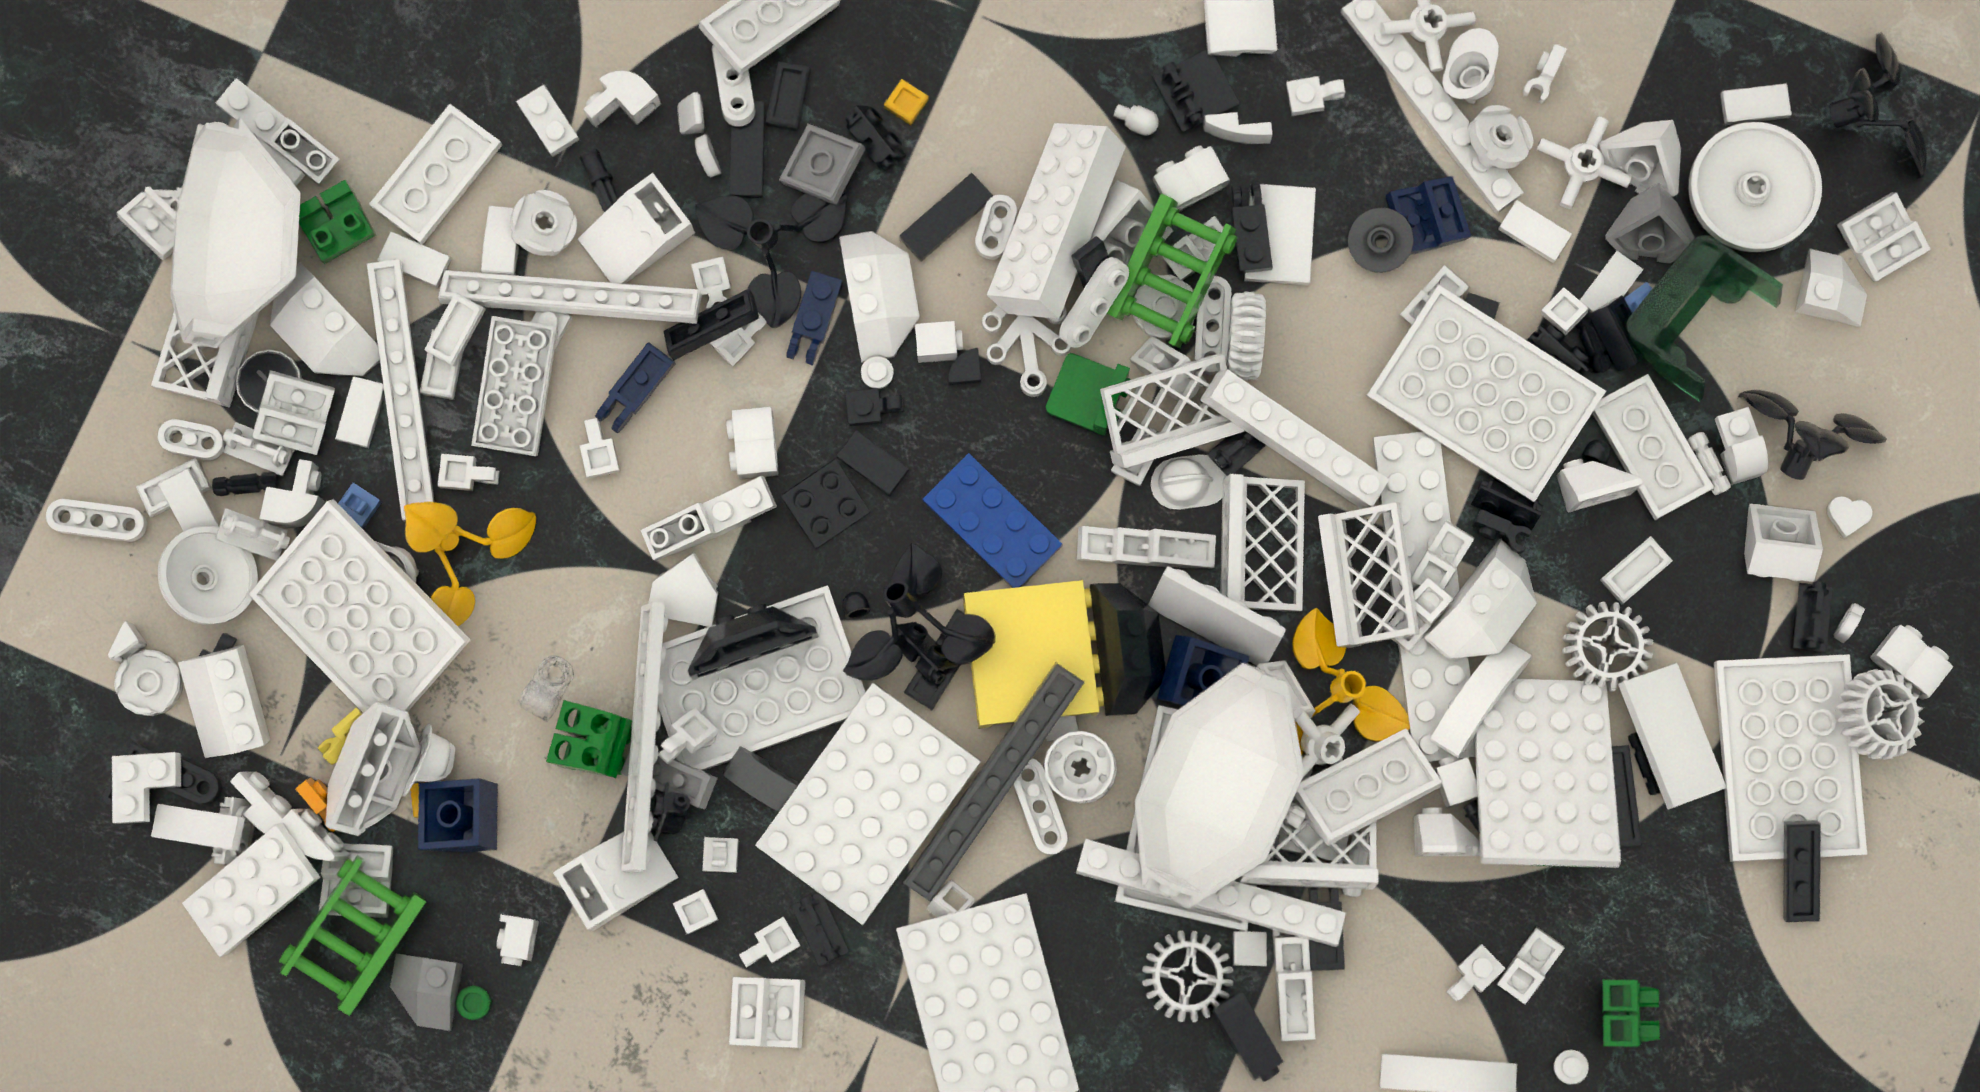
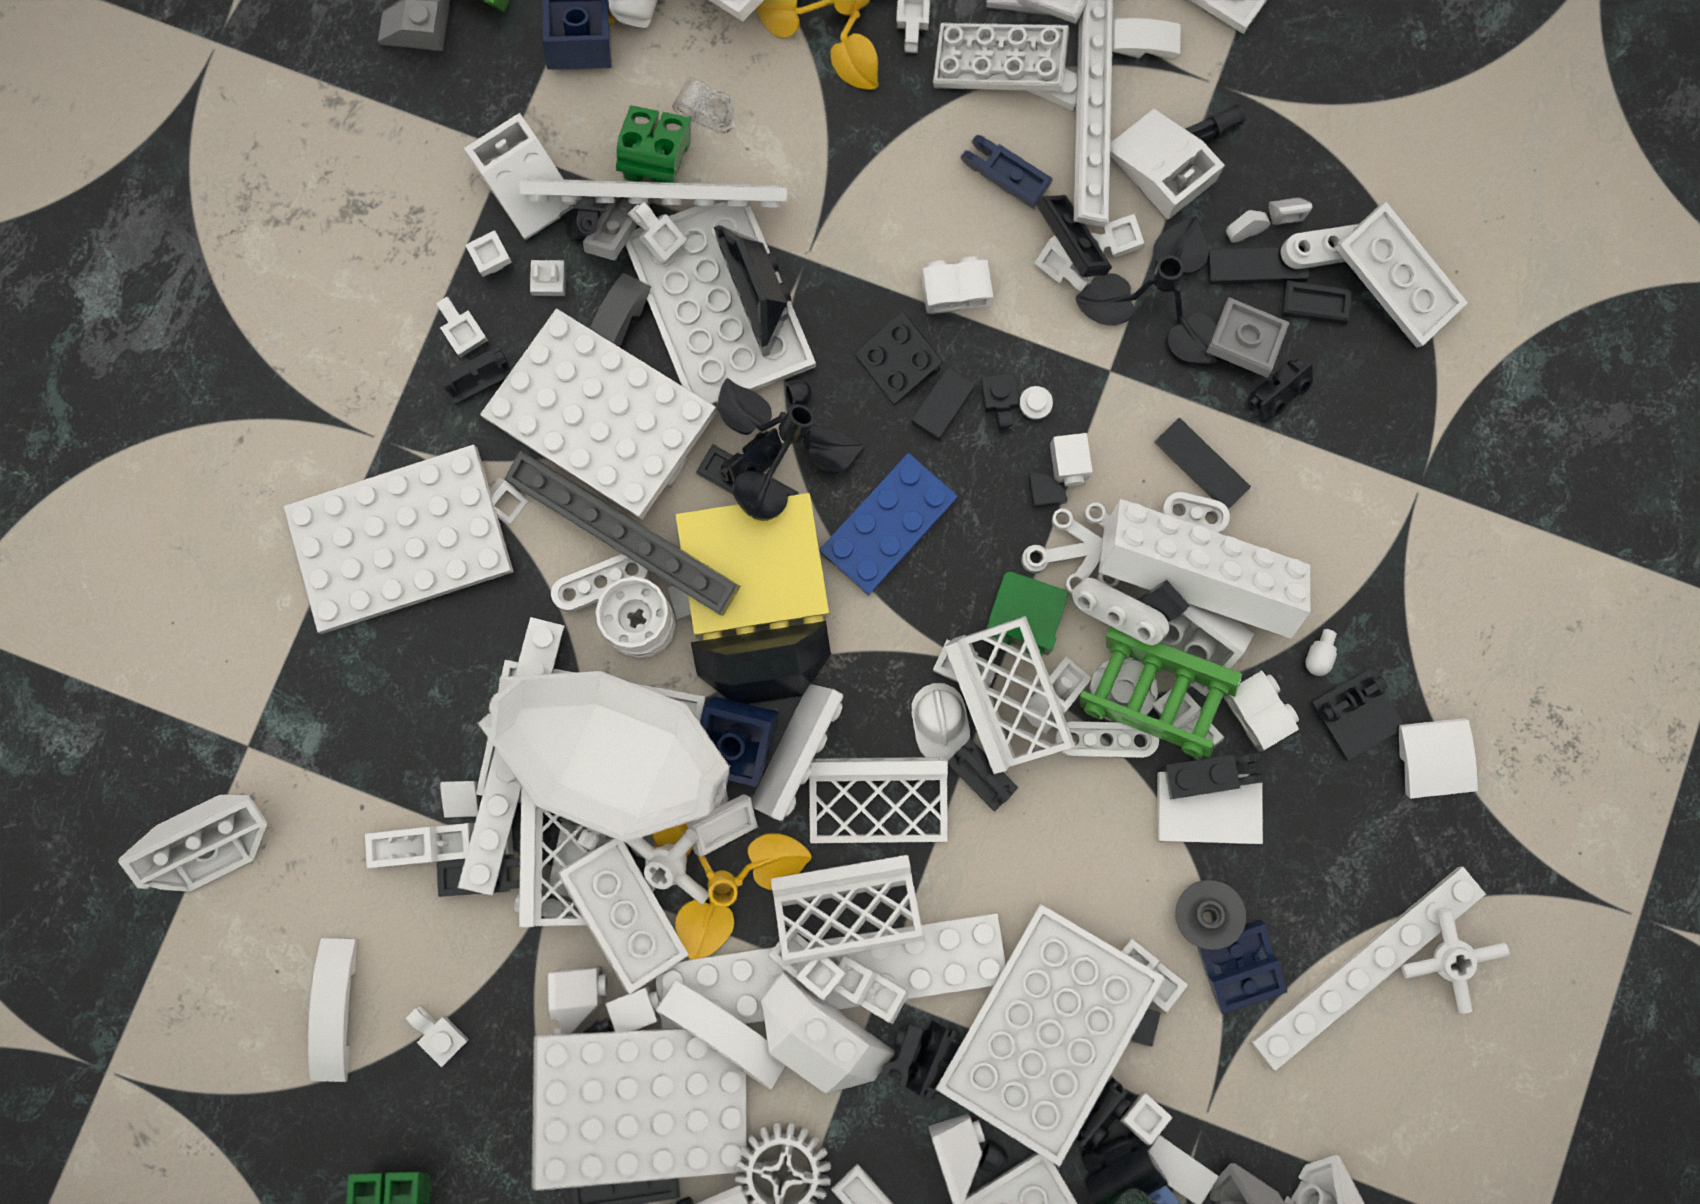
camera: 85 degrees right, 0 degrees up
green tile [456,986,492,1020] -> none
white brick [497,914,539,966] -> none
white plate [510,190,577,256] -> none
white plate [516,84,579,157] -> none
white plate [579,418,620,479] -> none
white brick [583,71,661,127] -> none
white slope [641,476,777,560] -> none
white slope [649,552,719,627] -> none
white slope [729,977,805,1048] -> none
dark blue hinge [786,271,843,365] -> none
white wedge [840,231,920,363] -> none
yellow tile [884,79,929,125] -> none
white slope [1077,526,1216,569] -> none
white gear [1142,931,1233,1022] -> none
white brick [1200,369,1390,509] -> none
white slope [1203,112,1272,144] -> none
black slope [1209,991,1284,1082] -> none
white gear [1226,291,1266,381] -> none
white plate [1286,76,1345,116] -> none
white piece [1442,28,1499,104] -> none
white plate [1468,105,1533,169] -> none
white slope [1497,926,1565,1004] -> none
white tile [1498,200,1572,263] -> none
white plate [1523,44,1567,104] -> none
white bar [1537,117,1632,209] -> none
white plate [1554,1050,1588,1084] -> none

